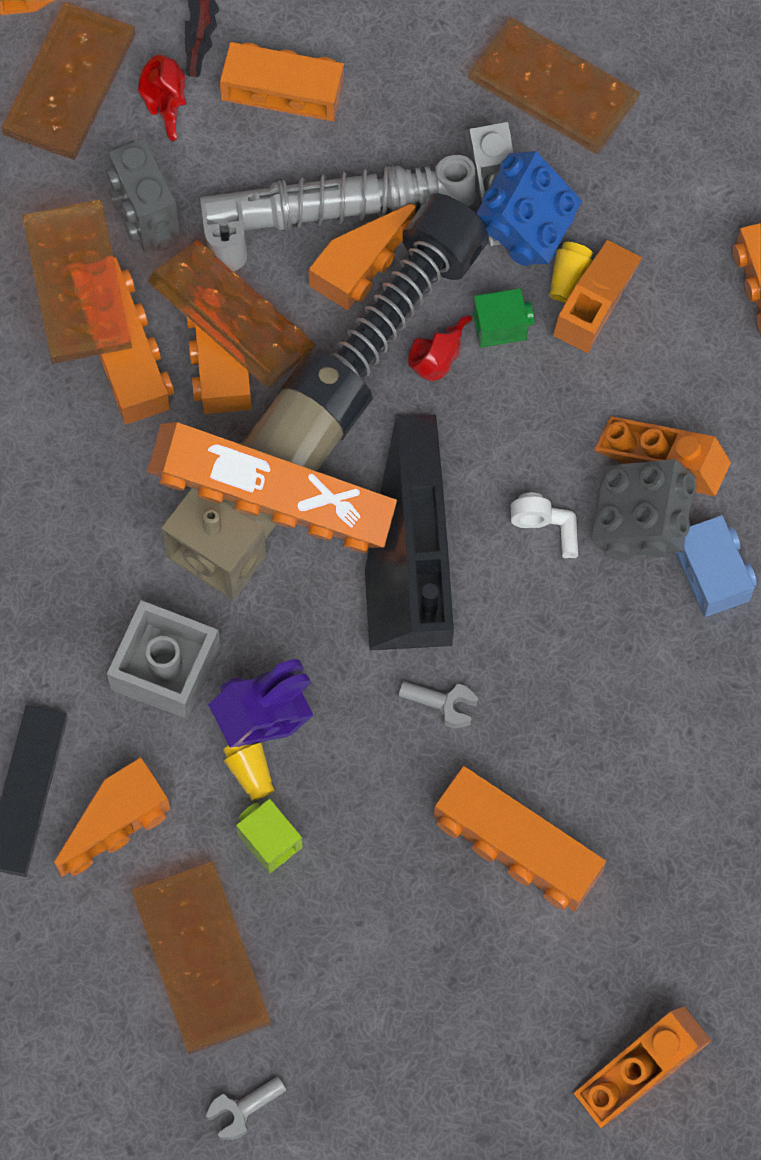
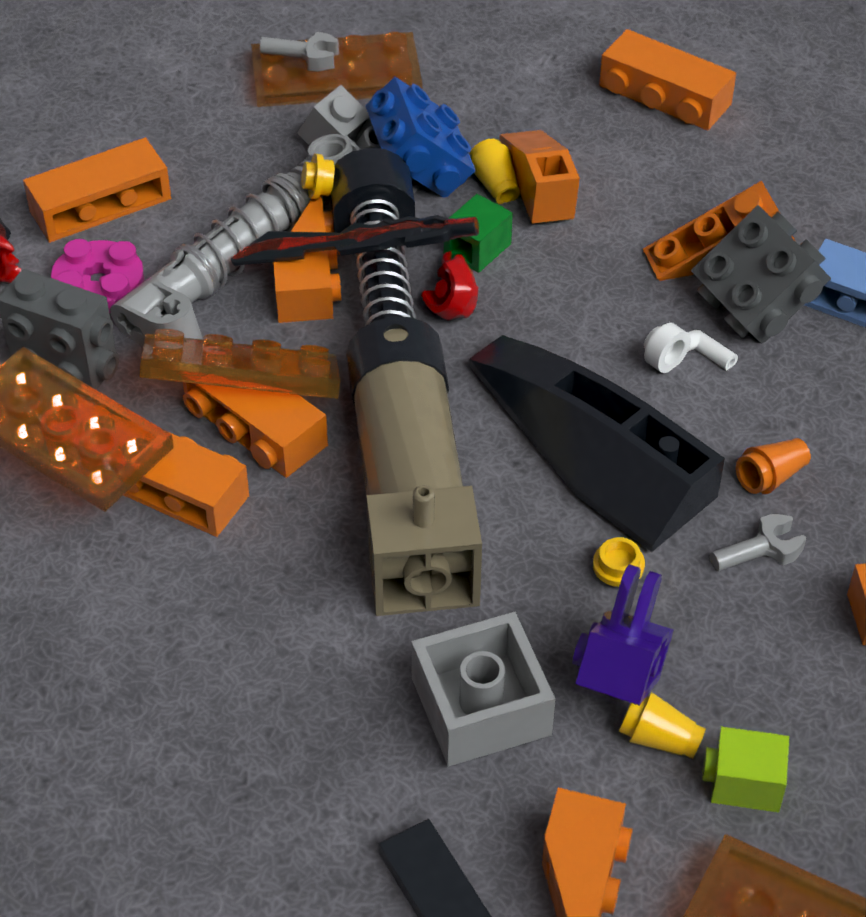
camera: 40 degrees left, 20 degrees down
orange brick [147,422,397,553] -> none
none -> dark pink plate [51,239,145,313]
none -> black sword [231,215,479,266]
none -> light grey bar [260,32,339,72]
none -> yellow plate [301,153,334,199]
none -> yellow plate [593,537,645,587]
none -> orange cone [736,438,811,494]

